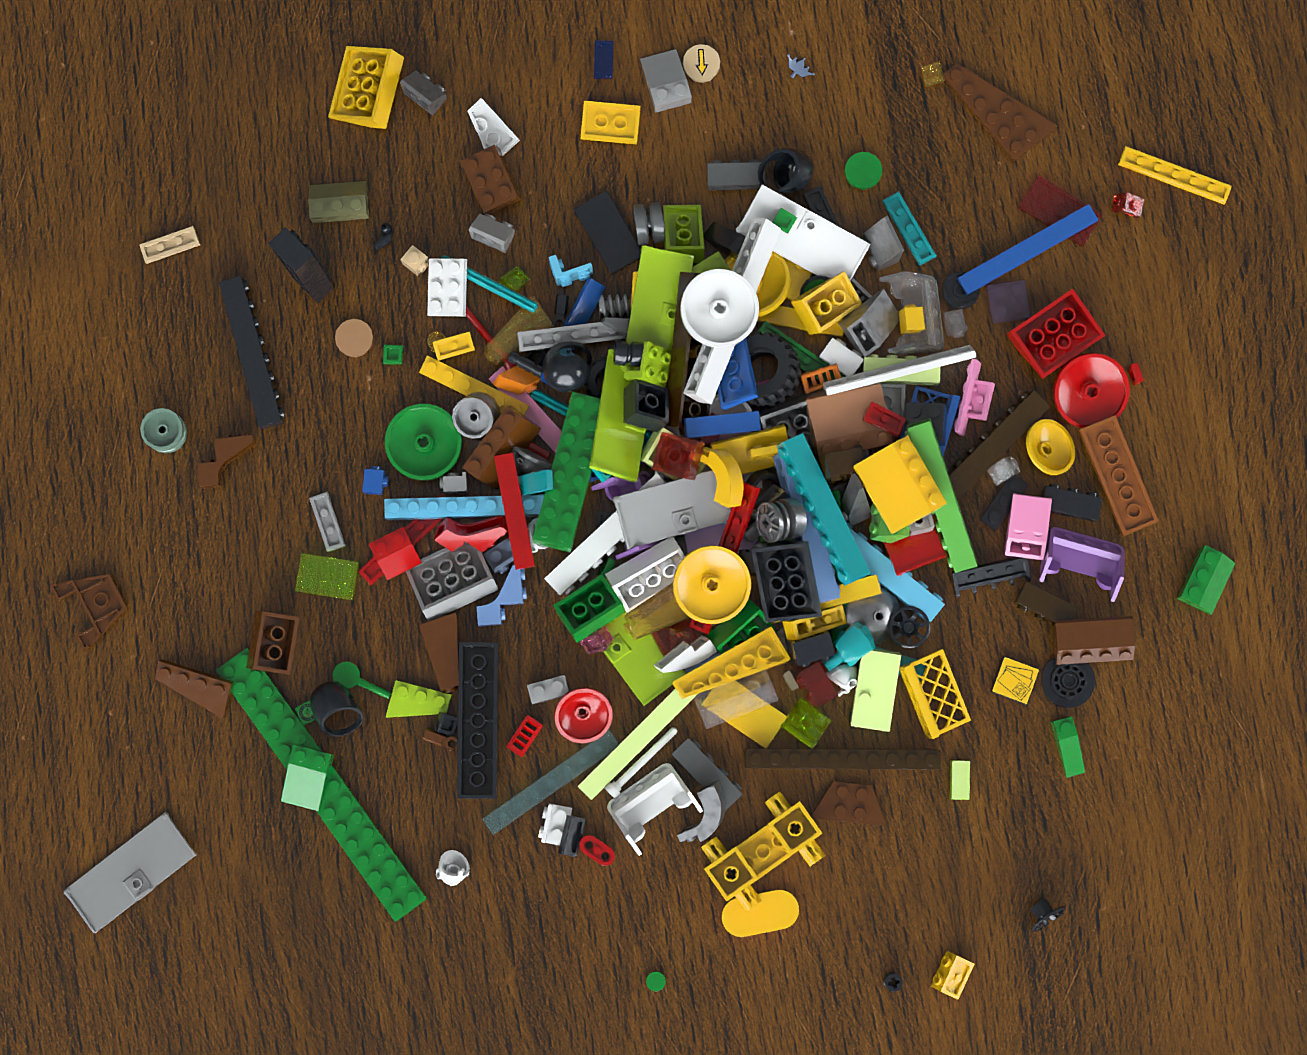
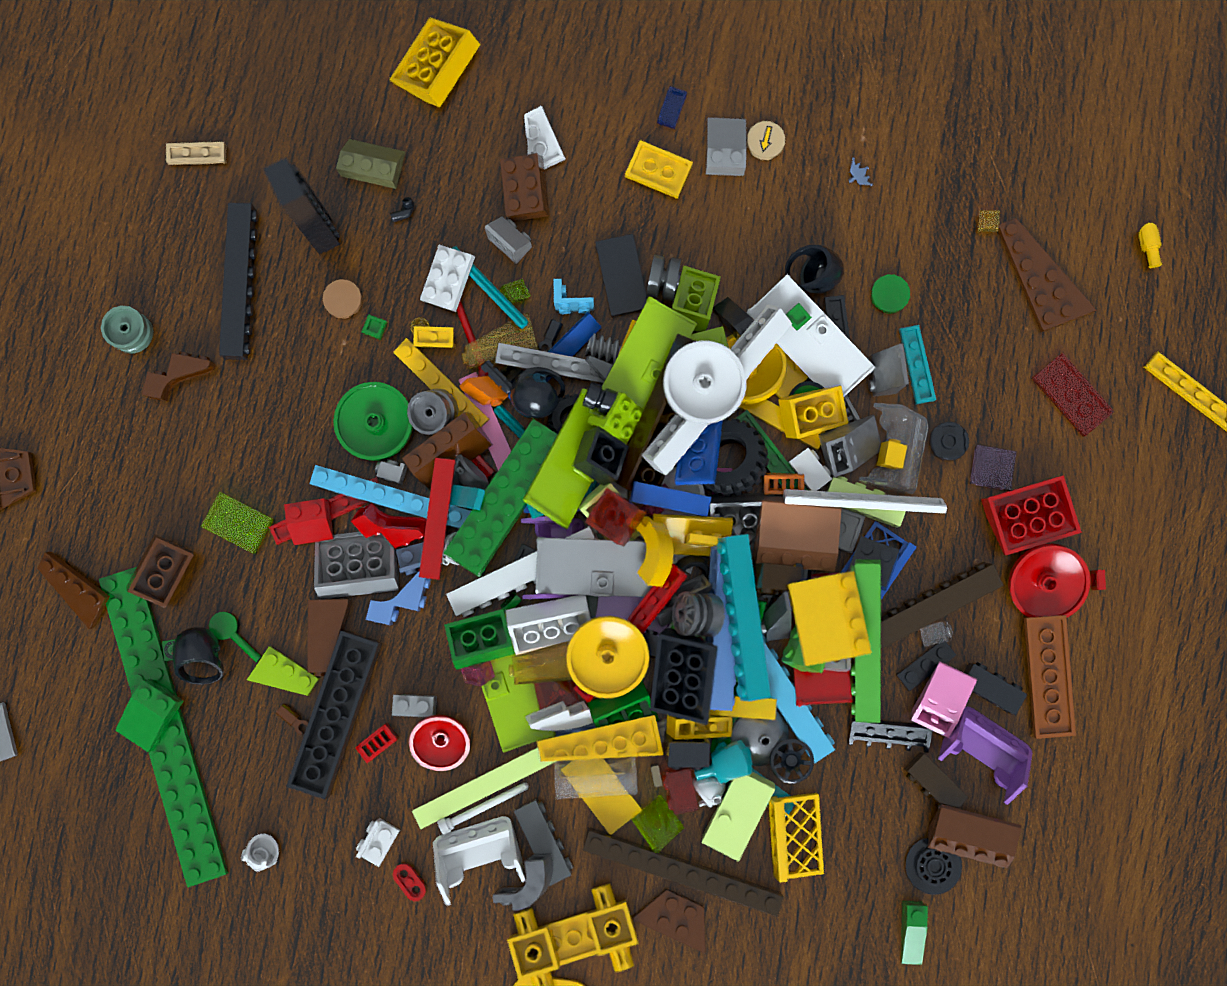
camera: 20 degrees right, 0 degrees up
light grey tile [309,492,346,552] -> none
blue brick [362,466,389,495] -> none
flat silver slope [400,71,447,115] -> none
tan brick [401,245,429,276] -> none
black plate [434,712,458,736] -> none
clear light blue tile [482,730,620,835] -> none
black tile [558,815,586,857] -> none
dark grey brick [707,159,765,190] -> none
red plate [862,402,906,437] -> none
clear bracket [943,309,968,338] -> none
slope [950,760,970,800] -> none
bright pink bracket [954,359,995,436] -> none
blue tile [958,204,1098,295] -> none
yellow tile [990,656,1040,706] -> none
yellow dish [1026,419,1075,475] -> none
clear red bracket [1111,192,1144,218] -> none
green slope [1176,545,1236,615] -> none
none -> yellow arm [1138,223,1162,268]

